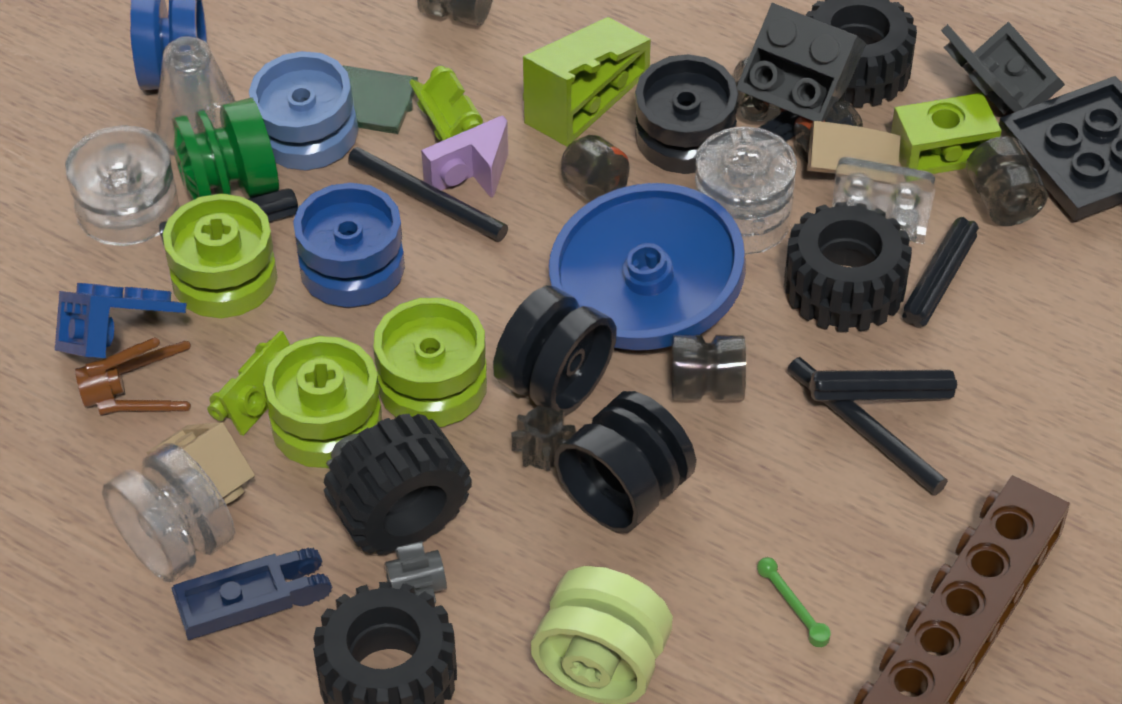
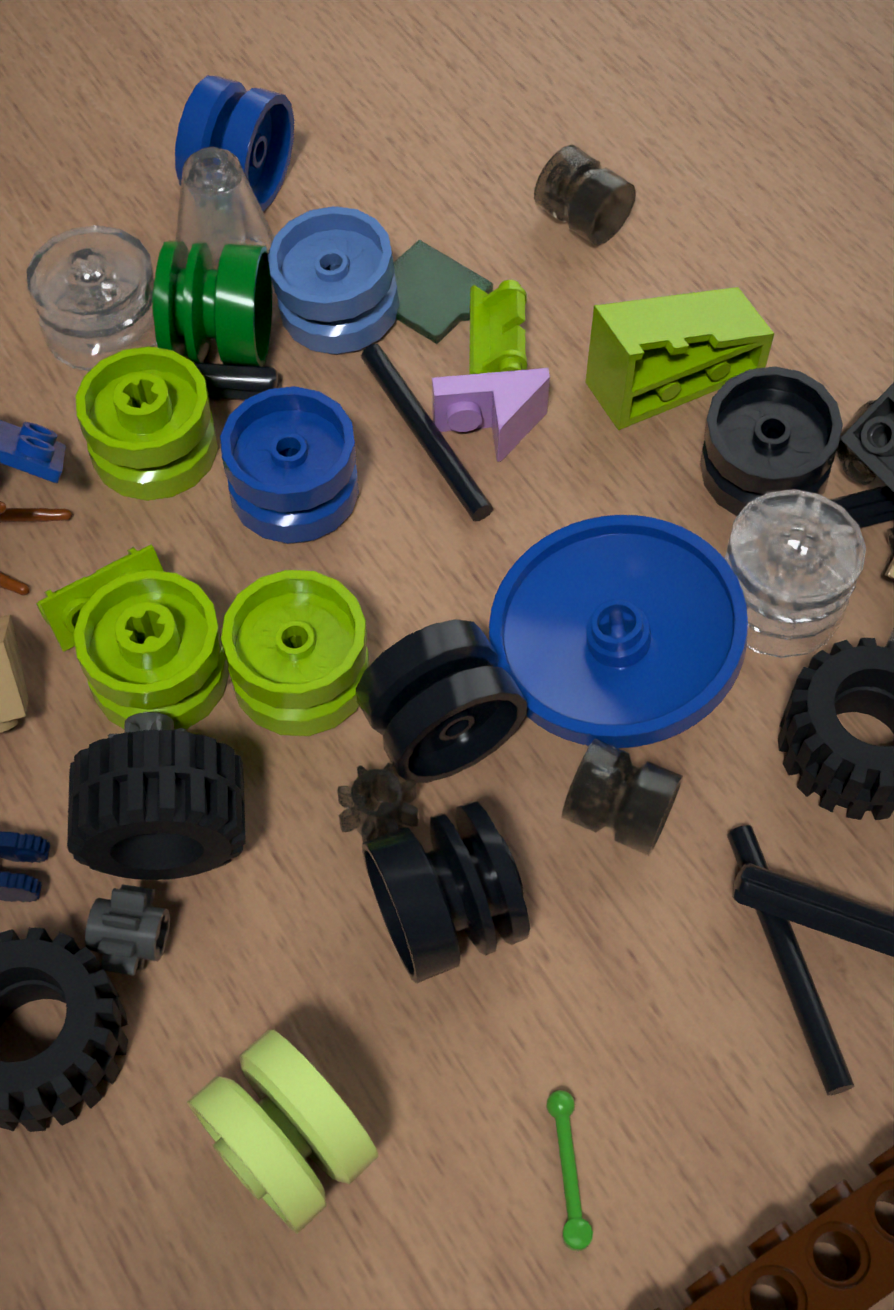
camera: 25 degrees right, 10 degrees up
clear smoke head [561,135,630,202] -> none

